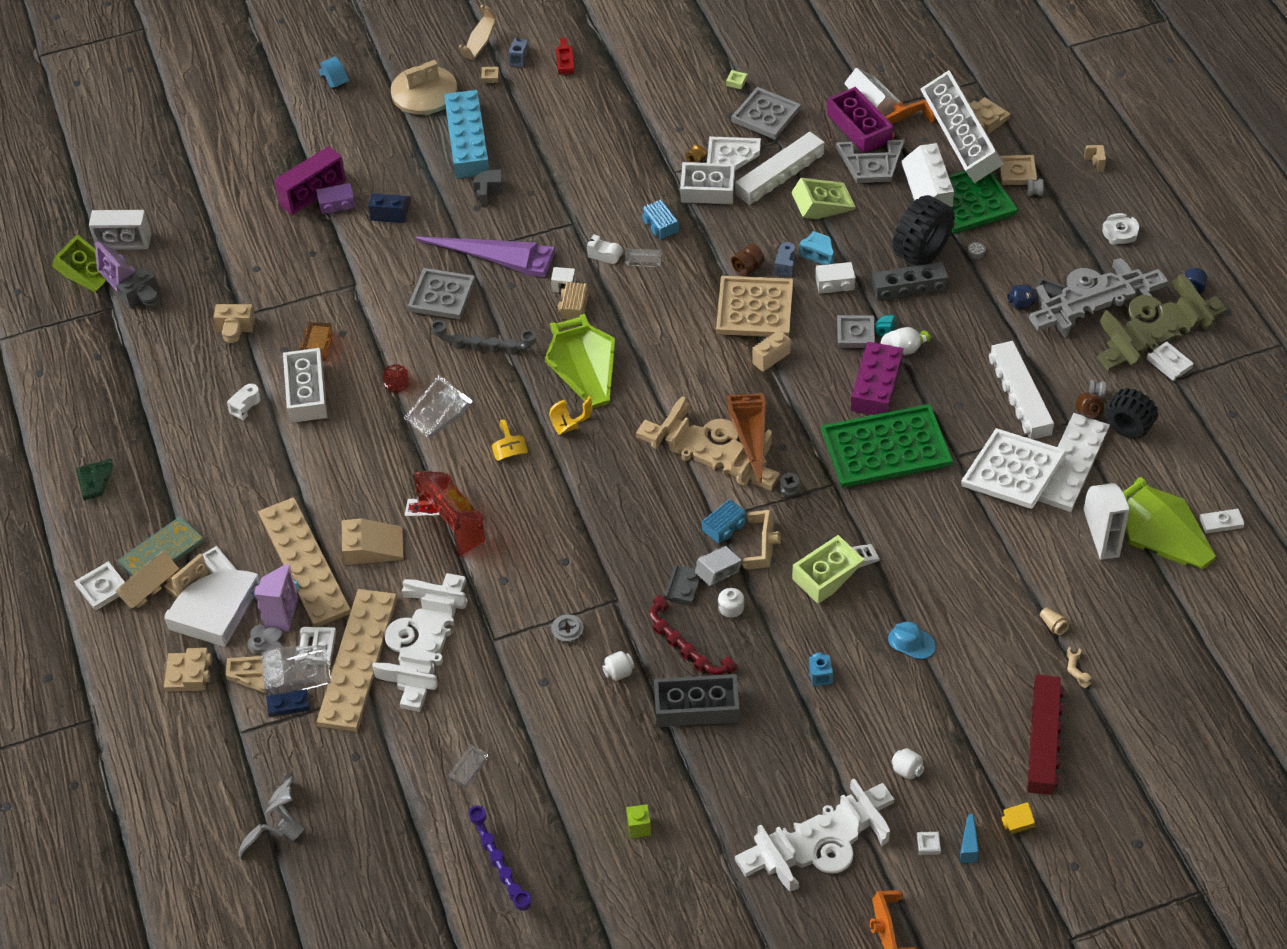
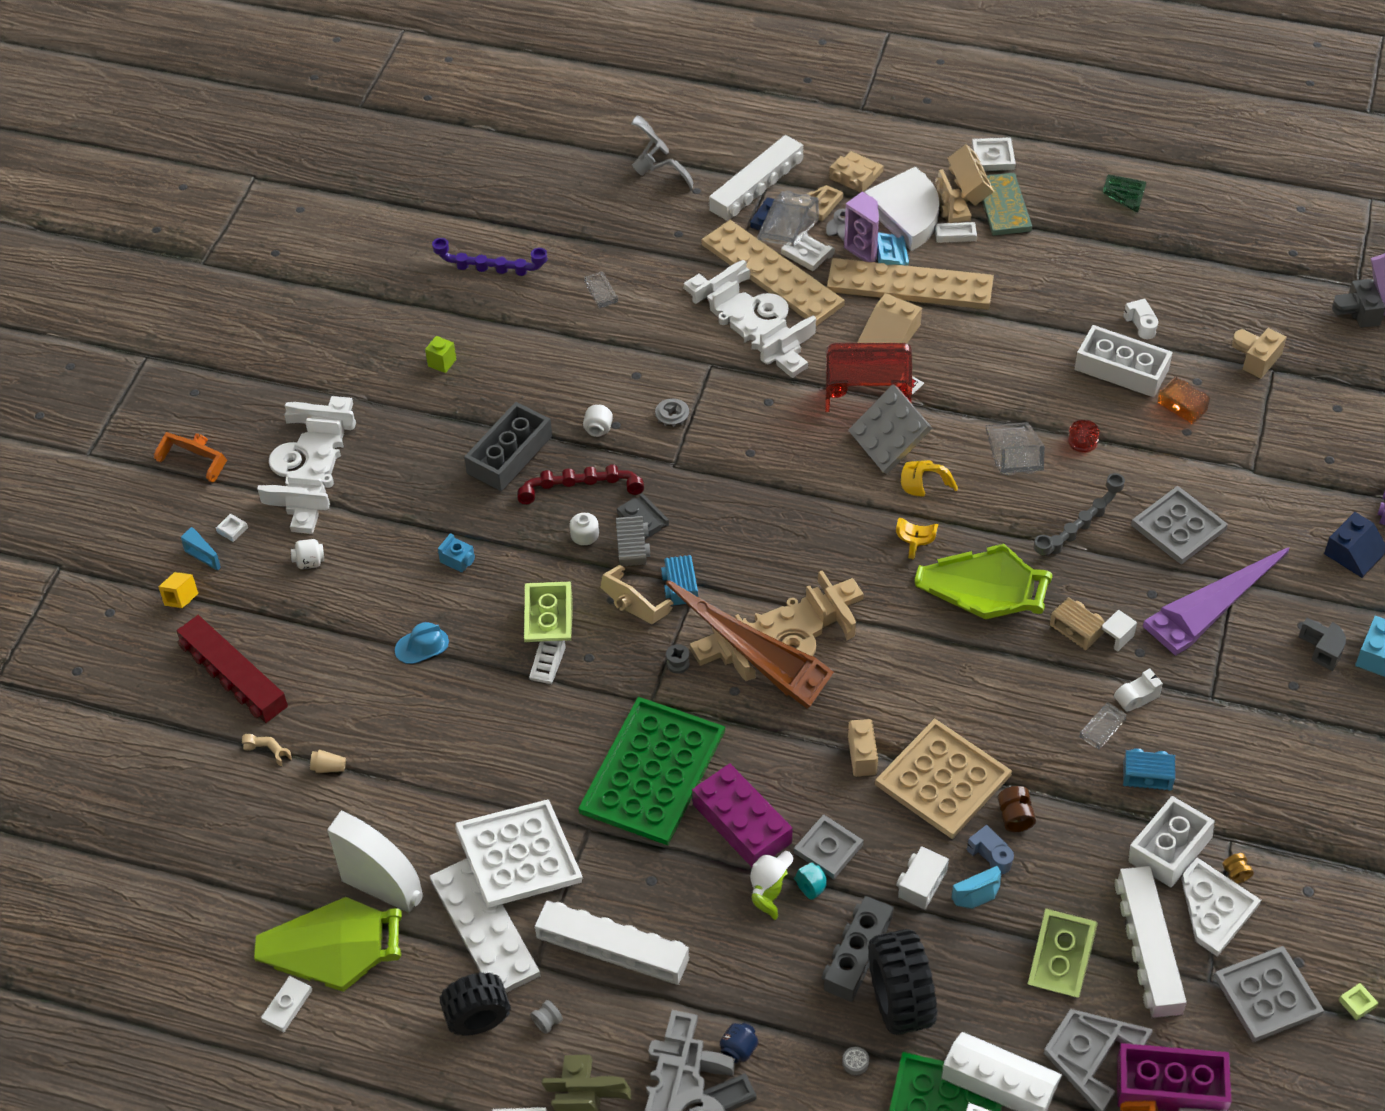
camera: 125 degrees right, 0 degrees up
reddish brown head [1076,392,1104,419] -> none
none -> white brick [709,135,804,221]
none -> light grey plate [848,384,933,474]

